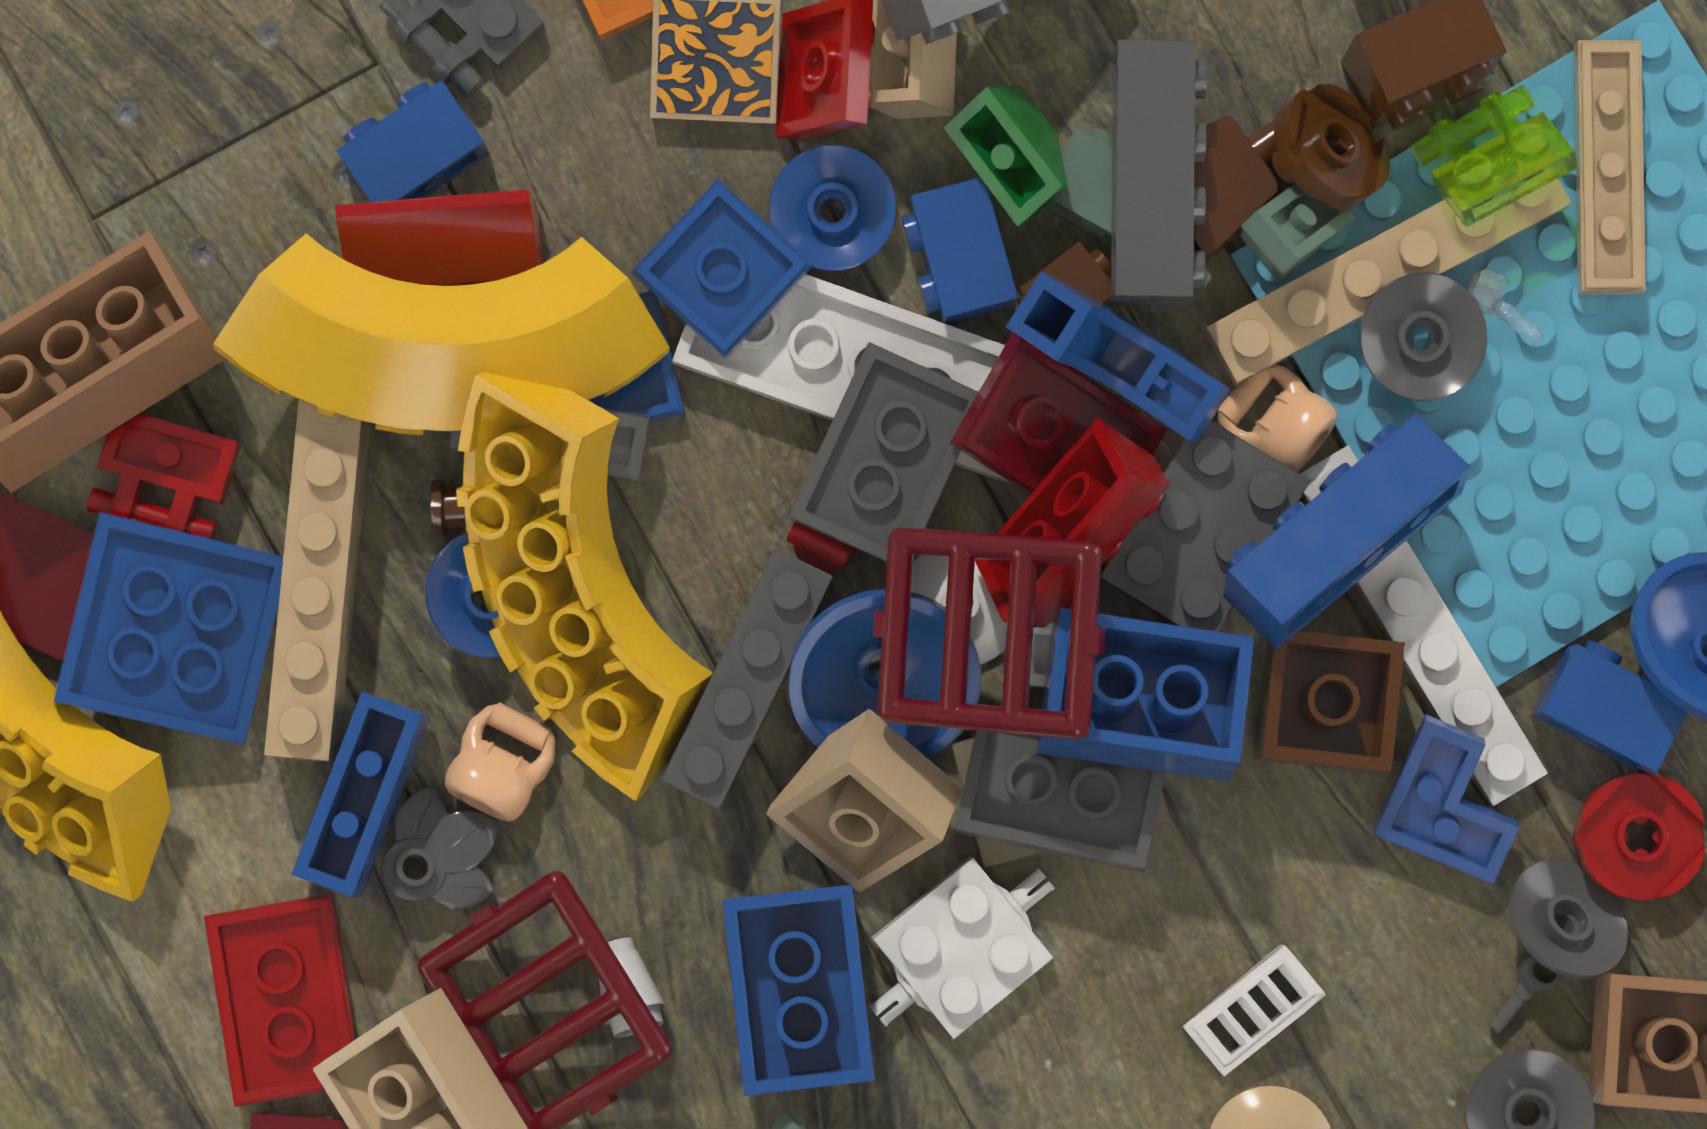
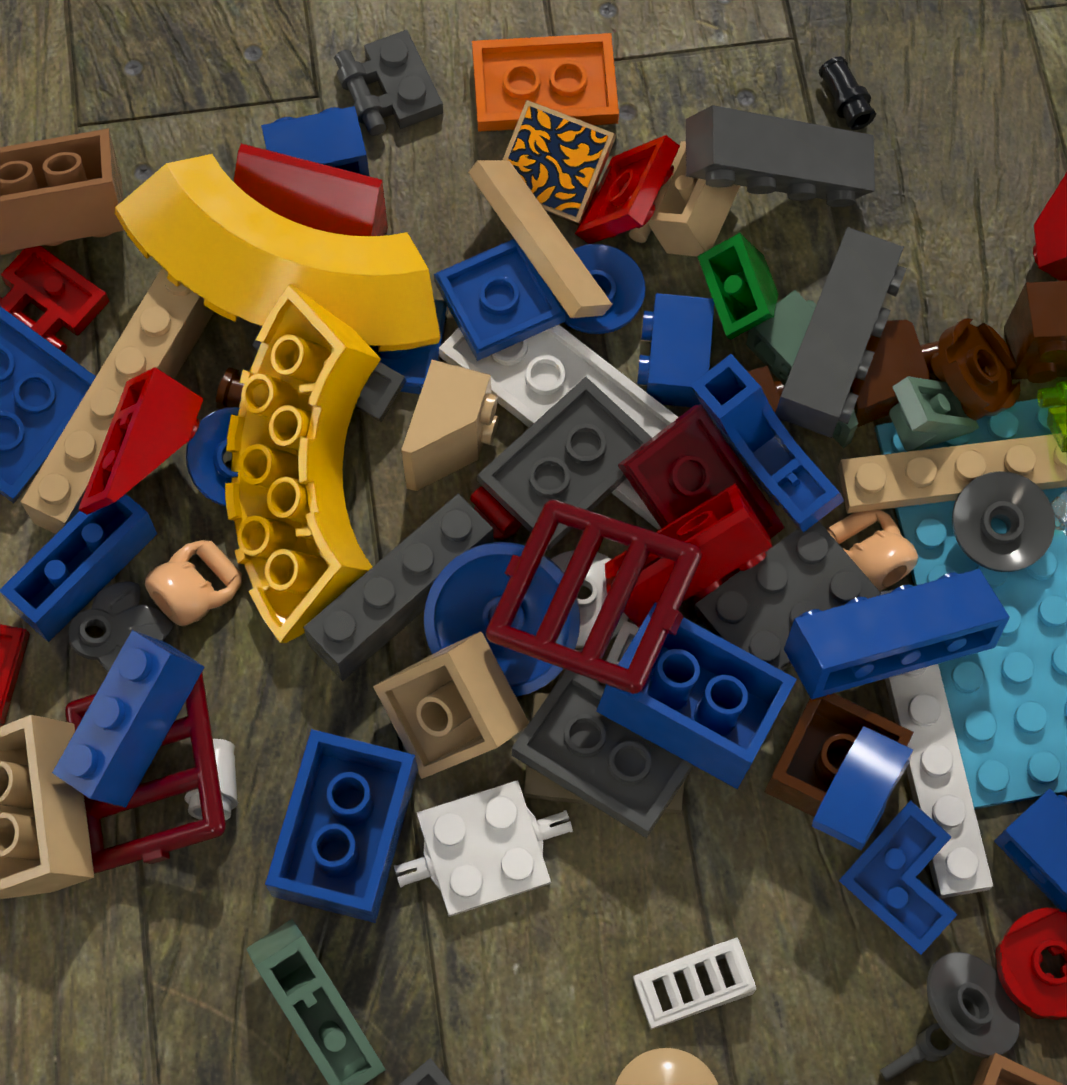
camera: 20 degrees right, 15 degrees down
none -> blue brick [52,630,205,807]
none -> red slope [78,367,203,515]
none -> tan slope [401,360,499,491]
none -> tan tile [468,160,612,318]
none -> blue slope [812,726,913,851]

